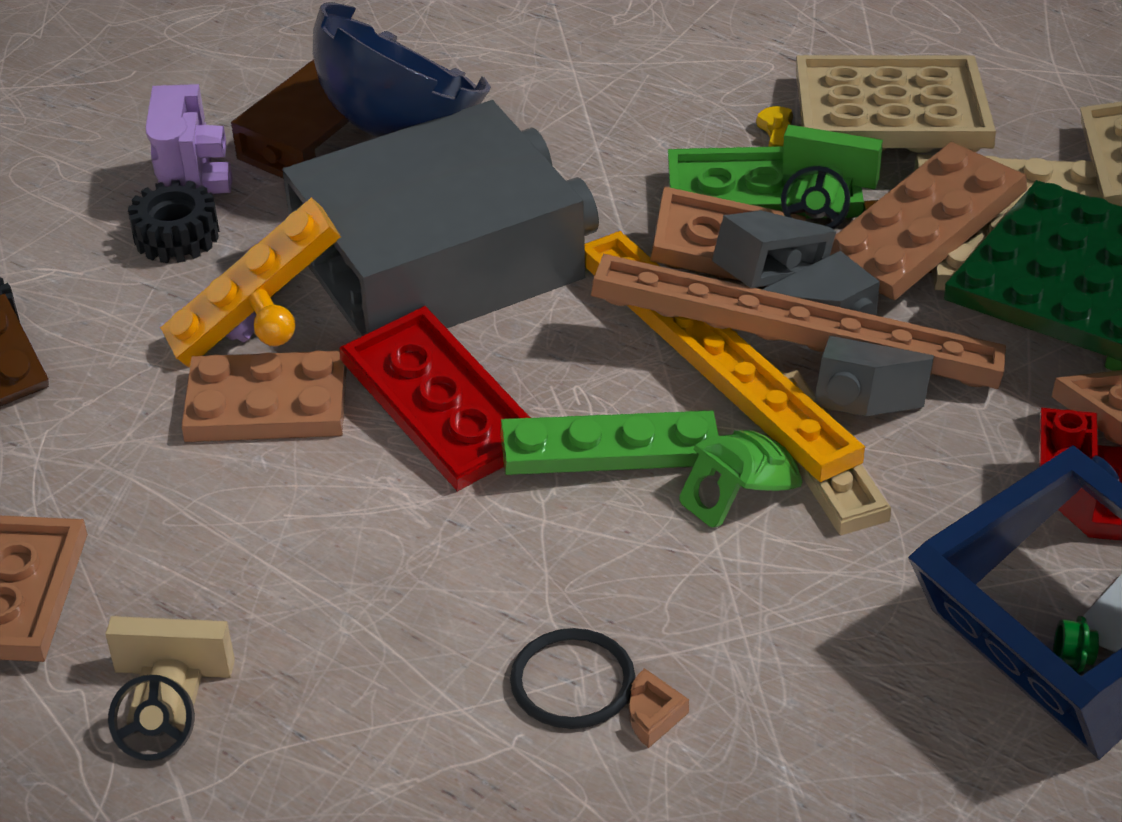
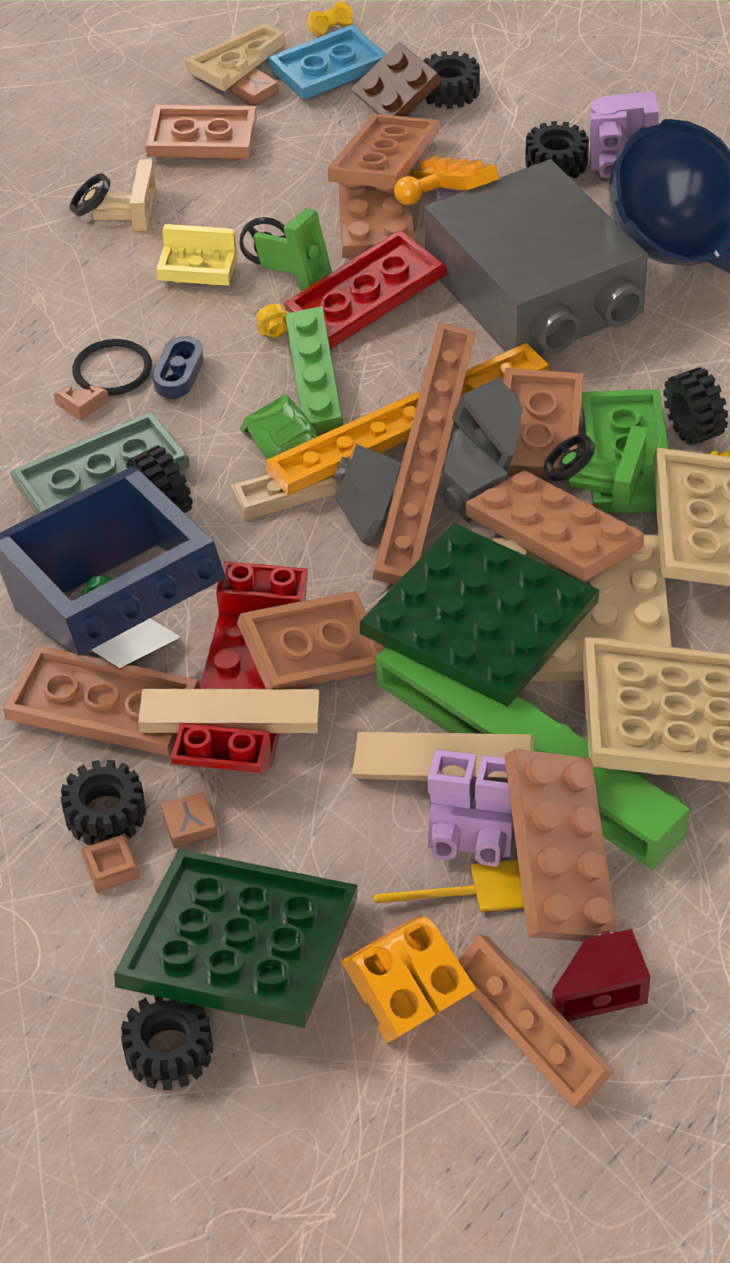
camera: 90 degrees right, 5 degrees up
none -> sand green plate [10,411,190,514]
none -> black tyre [126,445,193,513]
none -> dark blue plate [153,336,204,399]
none -> light yellow bracket [156,224,238,286]
none -> bright green piece [239,208,332,291]
none -> yellow plate [256,303,290,338]
none -> nougat plate [328,113,439,191]
none -> black tyre [663,367,728,445]

